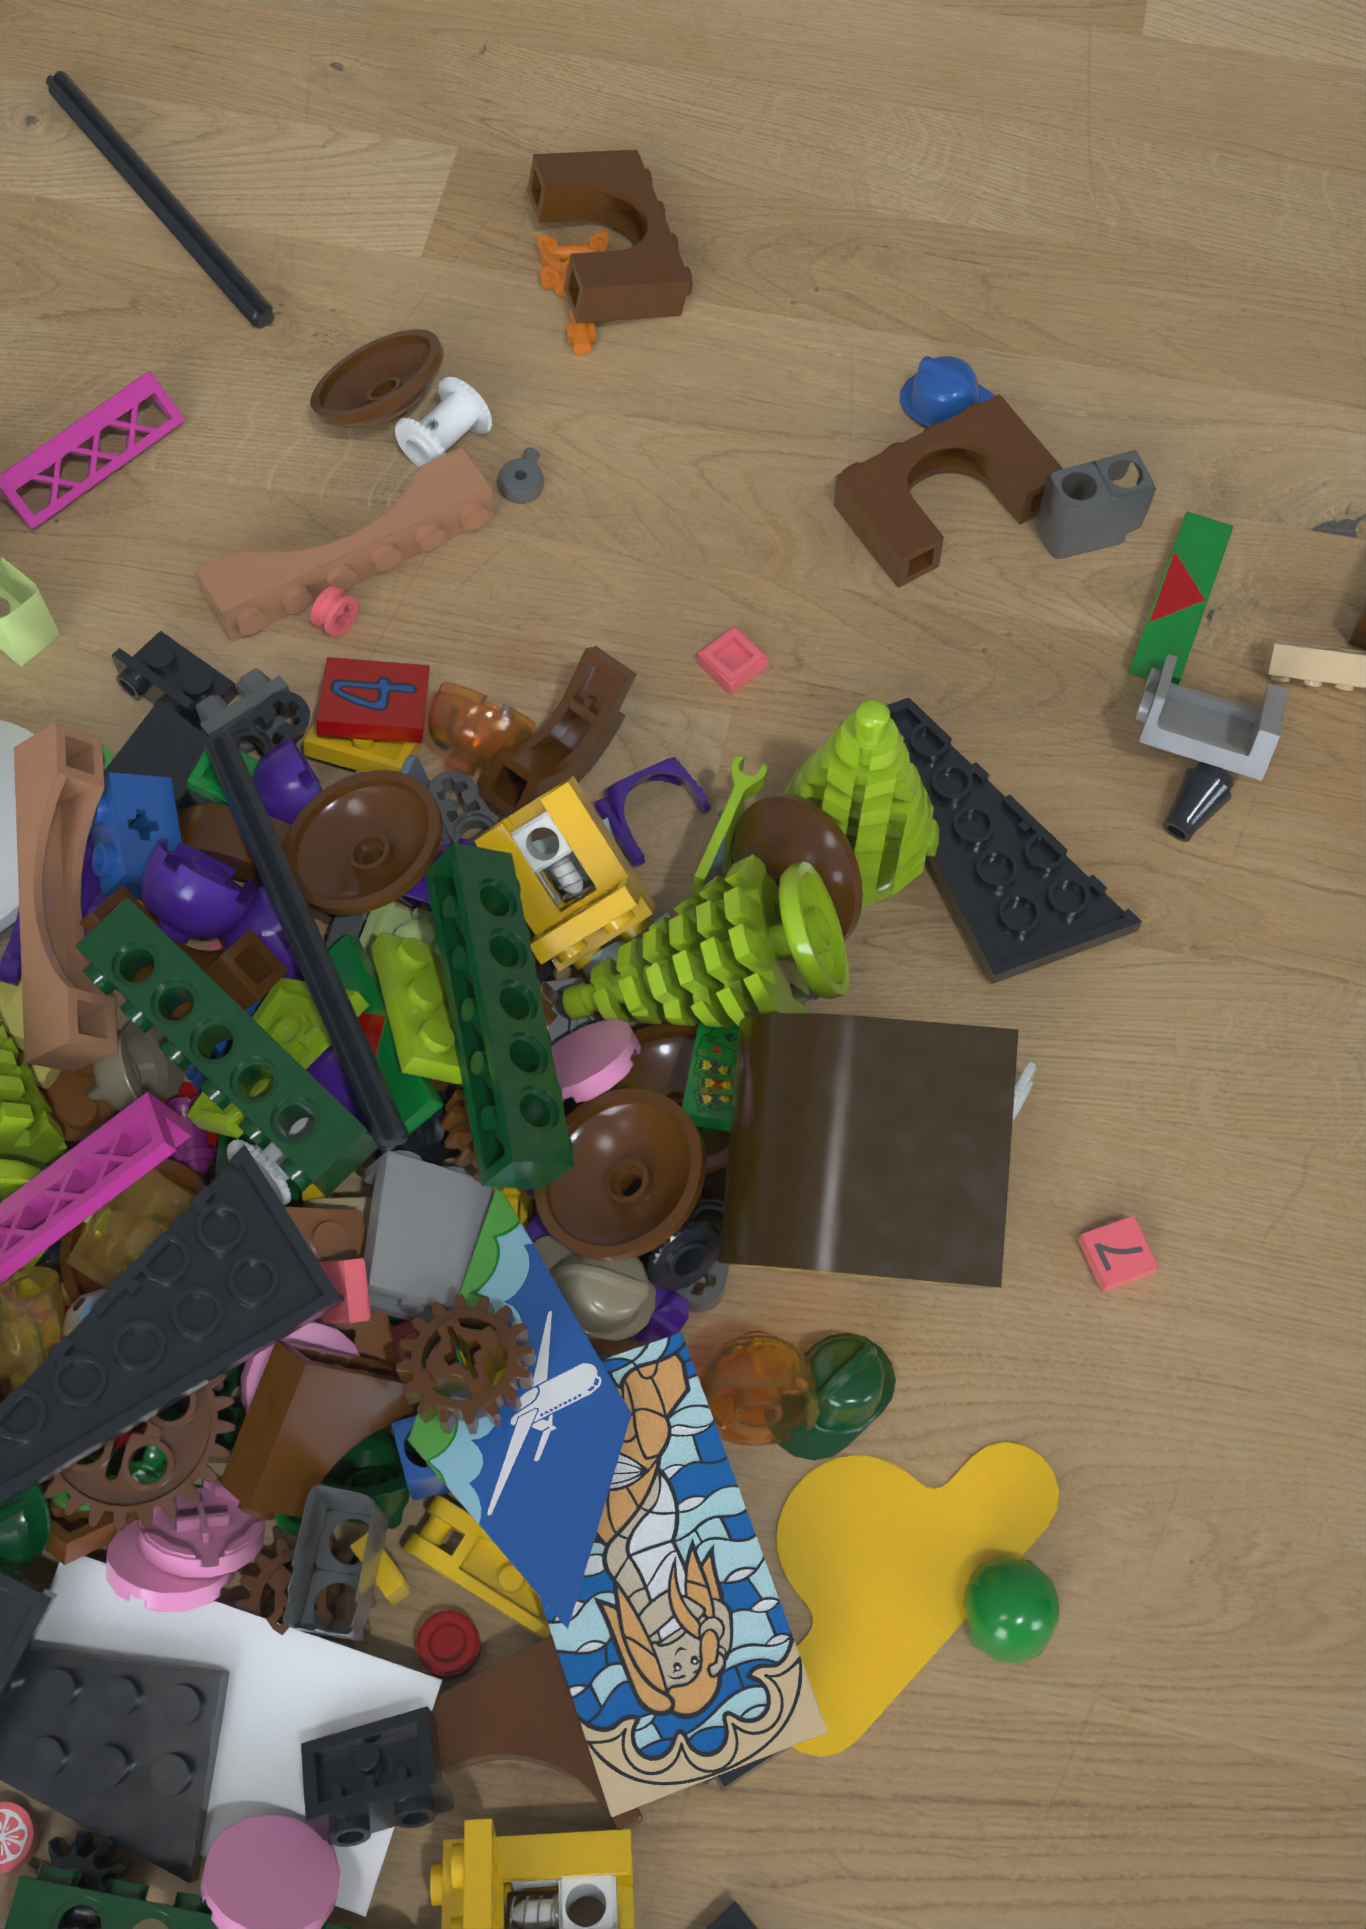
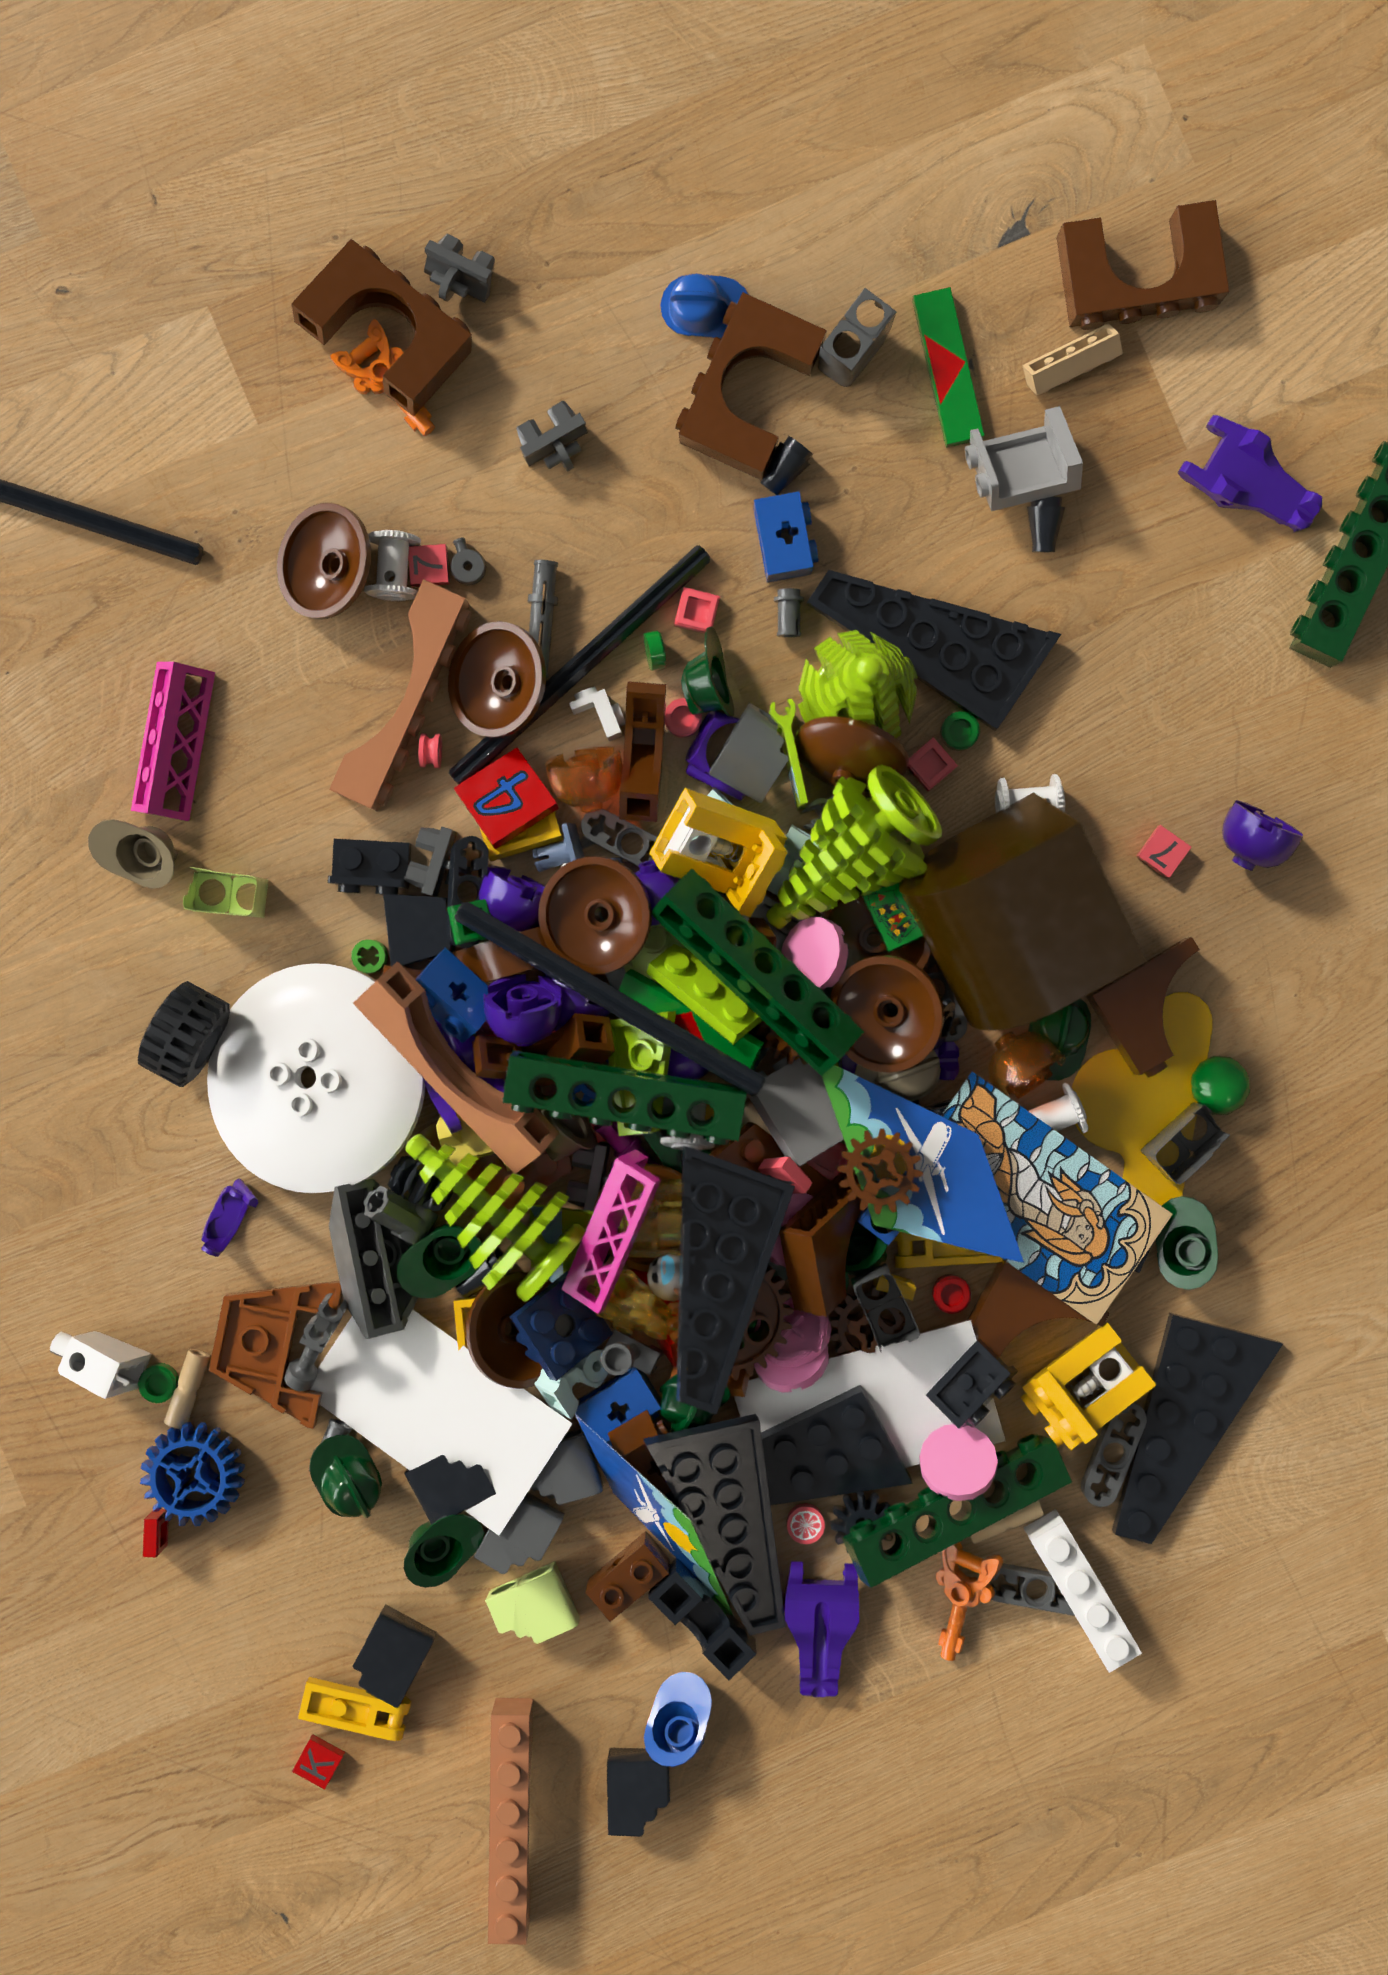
camera: 35 degrees left, 25 degrees up
none -> coral tile [408,544,450,587]
none -> dark grey hips [424,233,495,303]
none -> reddish brown dish [448,621,546,738]
none -> black axle [449,545,710,785]
none -> dark grey hips [516,401,588,472]
none -> dark grey pin [528,560,558,678]
none -> white bracket [569,687,626,742]
none -> green tile [643,631,667,671]
none -> coral tile [665,698,702,738]
none -> dark green piece [681,626,734,717]
none -> dark grey piece [708,703,789,803]
none -> blue brick [753,491,819,583]
none -> black cone [760,436,813,495]
none -> dark grey pin [774,588,804,637]
none -> coral tile [907,737,958,791]
none -> green tile [940,711,980,751]
none -> white hose [1017,1083,1088,1133]
none -> reddish brown arch [1087,937,1200,1078]
none -> dark grey piece [1141,1102,1230,1184]
none -> dark green piece [1156,1196,1219,1290]
none -> dark purple cylinder [1222,800,1303,871]

